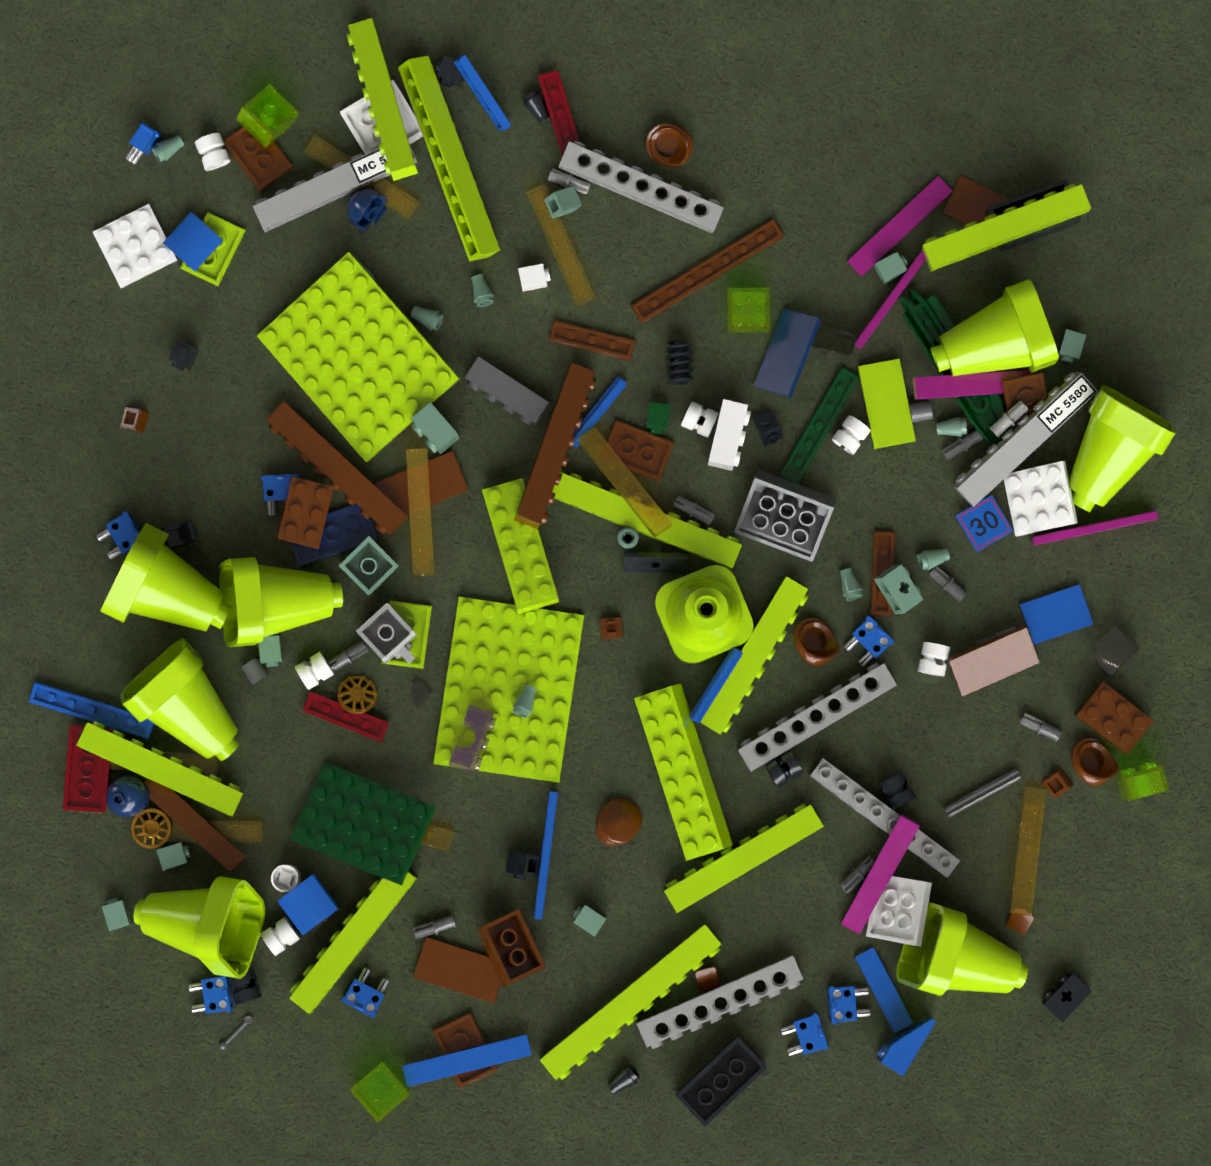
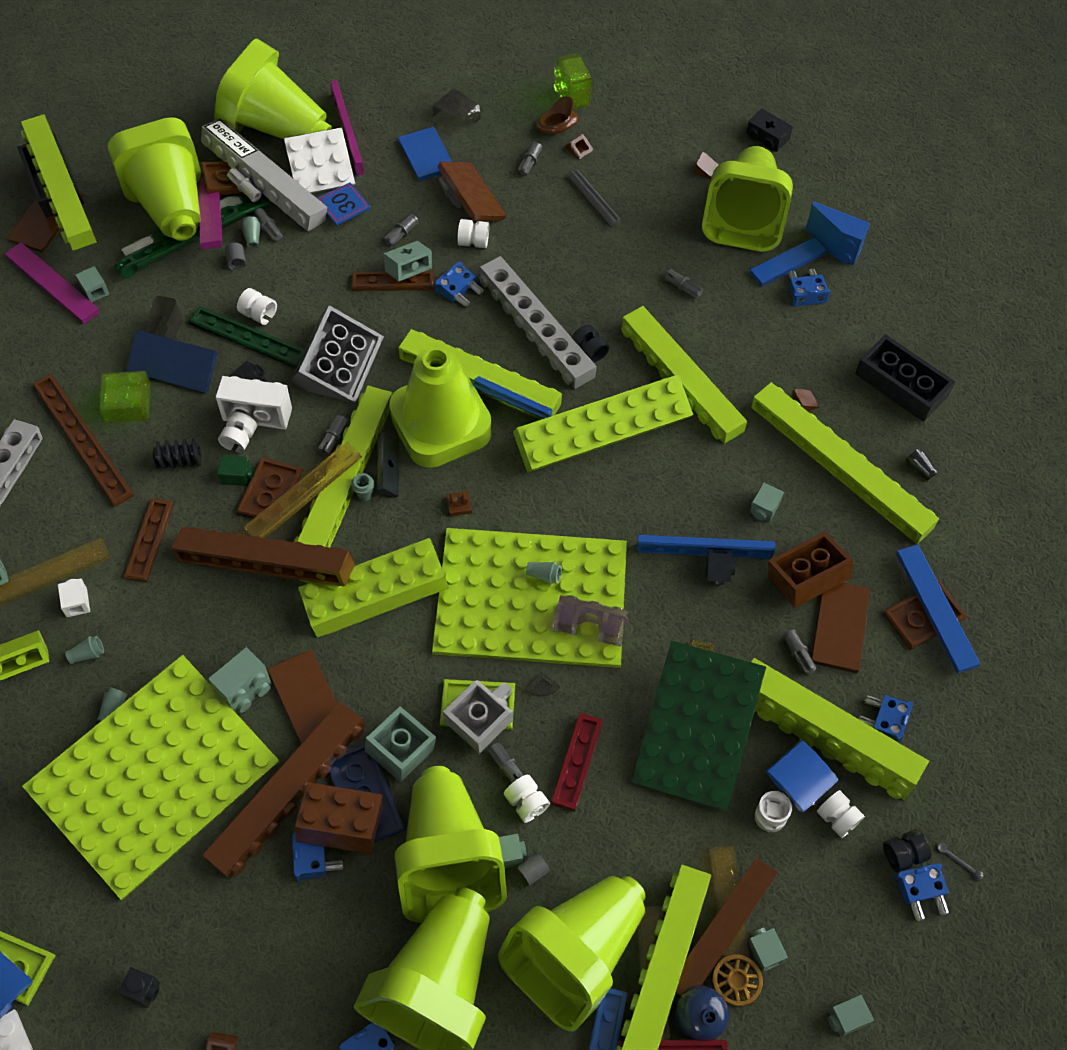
camera: 95 degrees left, 25 degrees down
lime cone [134,876,265,979] -> none
black bracket [161,520,197,548] -> none
pearl gold wheel [337,676,377,714] -> none
clear neon green brick [350,1060,411,1123] -> none
clear yellow tile [406,448,434,576] -> none
dark grey brick [465,357,549,426] -> none
blue axle [573,377,627,447] -> none
reddish brown piece [595,798,642,846] -> none
light grey brick [636,955,803,1049] -> none
blue piece [781,1012,829,1056] -> none
reddish brown piece [793,618,840,666] -> none
light grey brick [809,758,960,878] -> none
sand green cone [840,568,863,601] -> none
magenta tile [841,814,920,934] -> none
magenta tile [854,250,926,350] -> none
lime tile [858,359,916,449] -> none
white plate [866,876,932,947] -> none
black wheel [878,771,916,810] -> none
sand green cone [917,548,950,571] -> none
clear yellow tile [1010,787,1047,916] -> none
reddish brown brick [1074,682,1153,755] -> none

